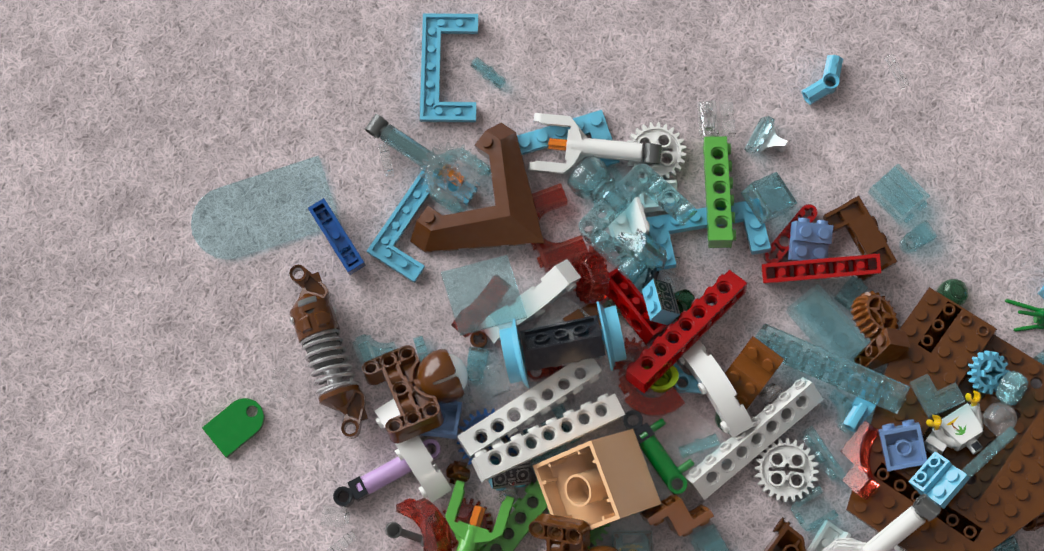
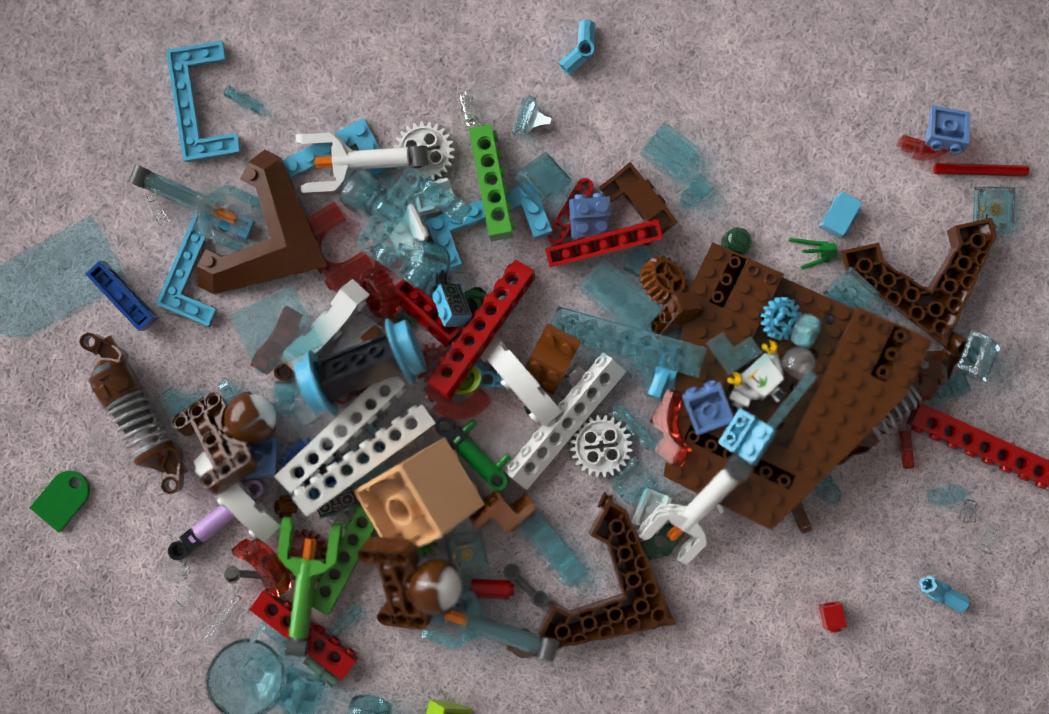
camera: 10 degrees left, 10 degrees up
clear light blue pin [678,433,720,459] -> none

